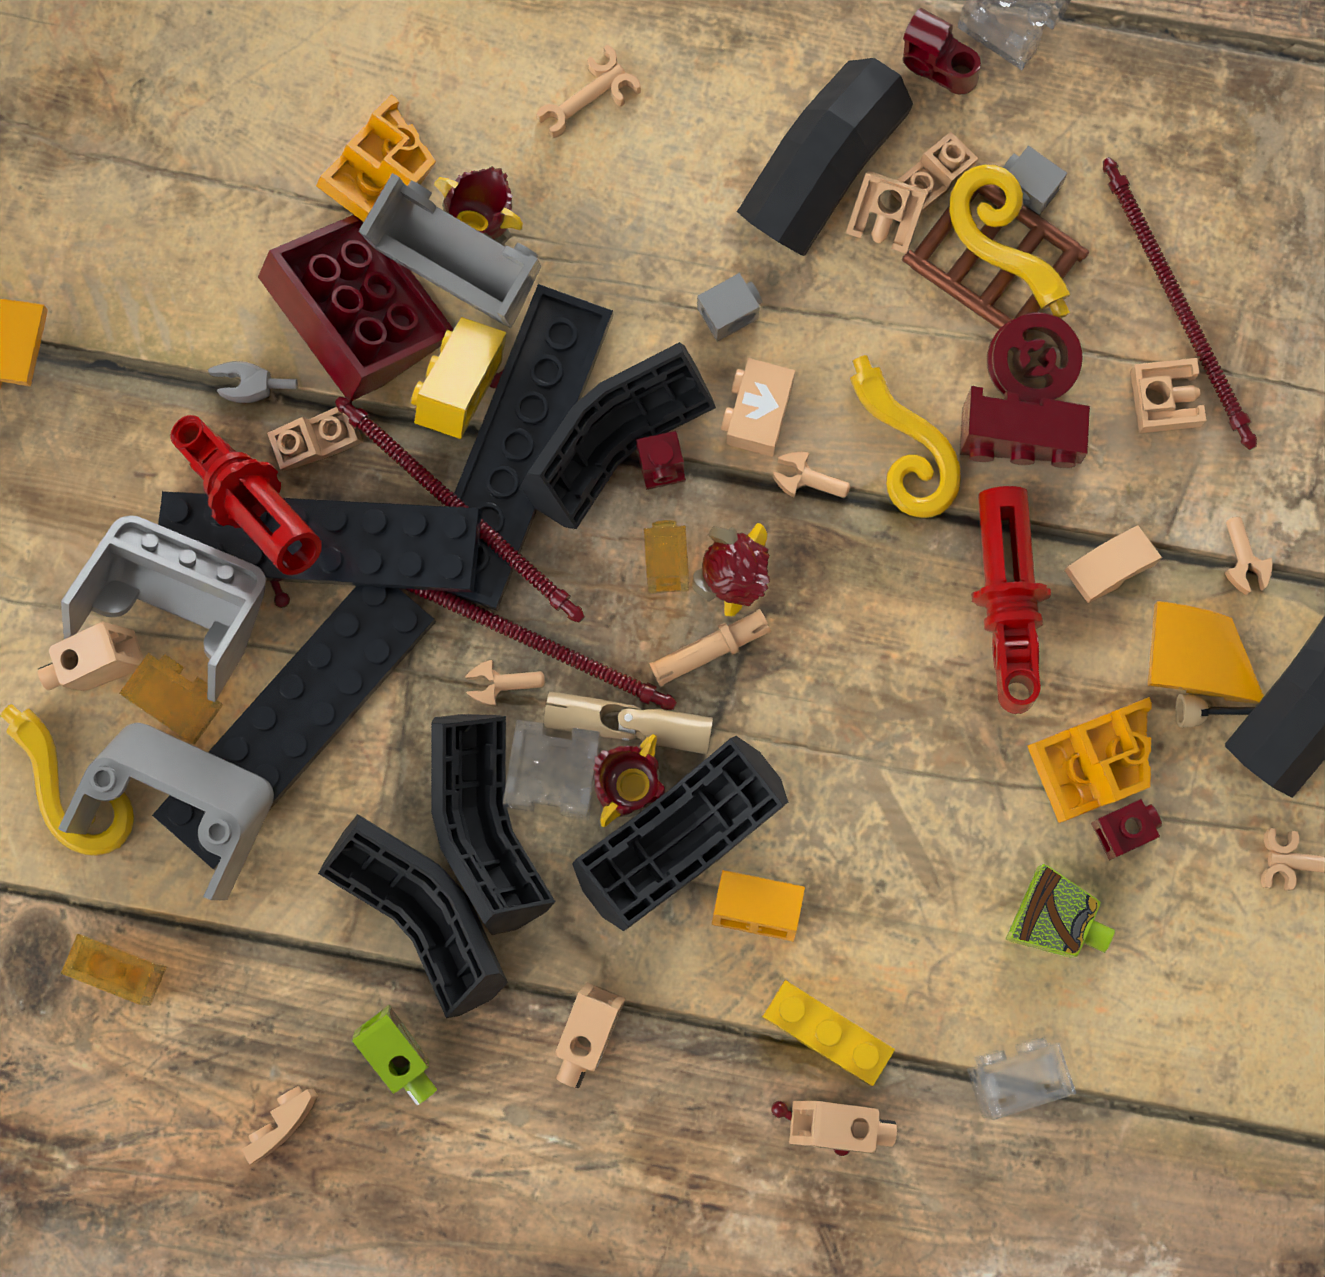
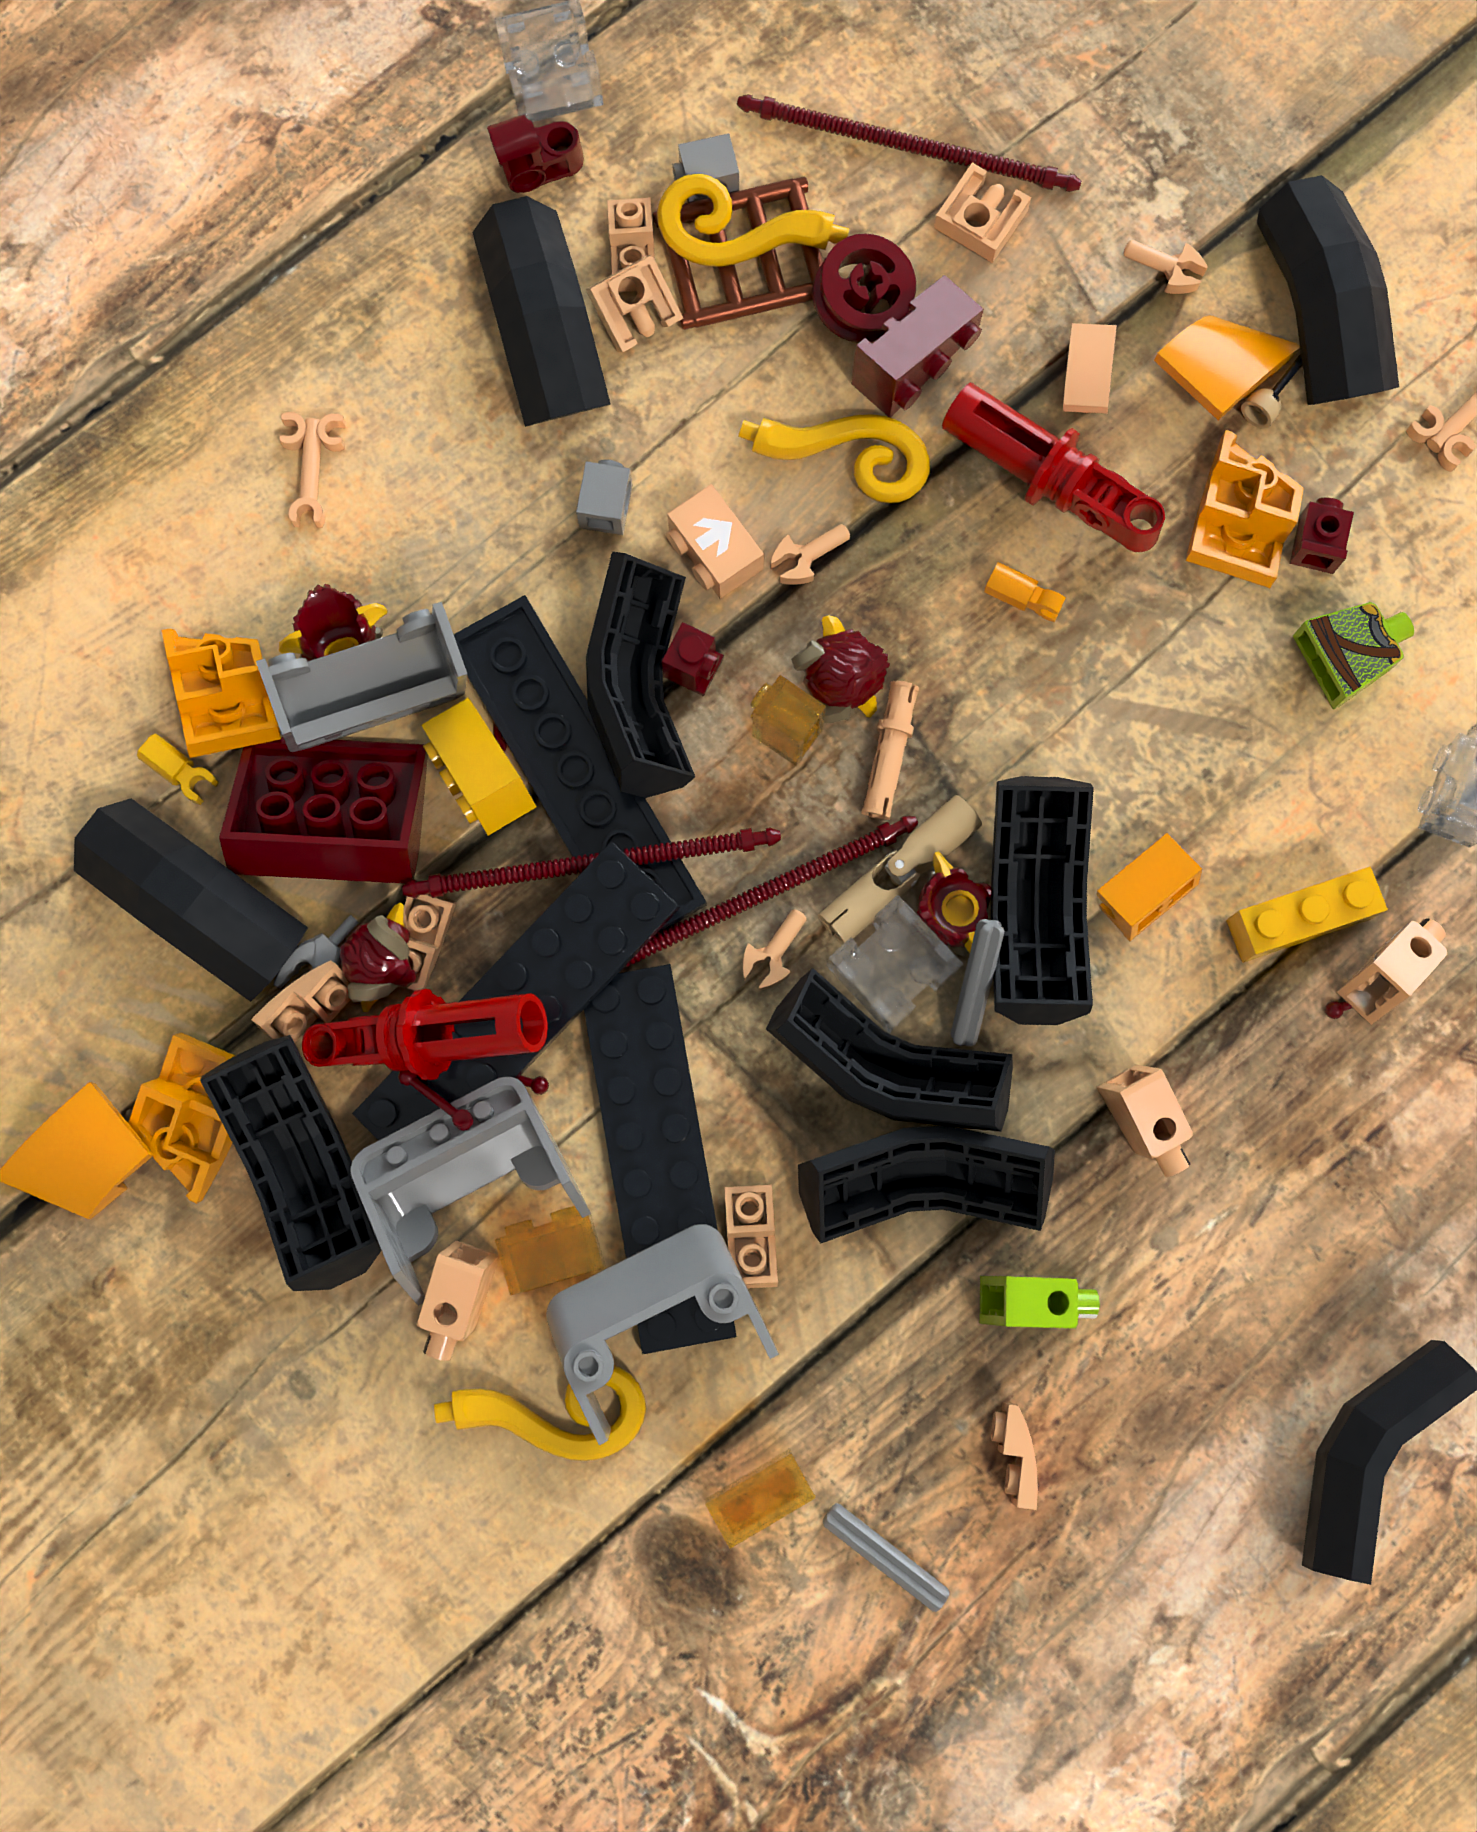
camera: 55 degrees left, 0 degrees up
none -> black piece [74,798,308,1002]
none -> light orange slope [128,1032,235,1204]
none -> yellow bar [137,734,219,805]
none -> black piece [200,1035,382,1291]
none -> light nougat slope [251,960,351,1043]
none -> dark red hair [339,903,416,1012]
none -> dark red hinge [398,1070,474,1131]
none -> light nougat slope [725,1184,778,1289]
none -> light grey axle [823,1503,950,1612]
none -> light grey axle [950,919,1005,1046]
none -> light orange bar [984,562,1066,622]

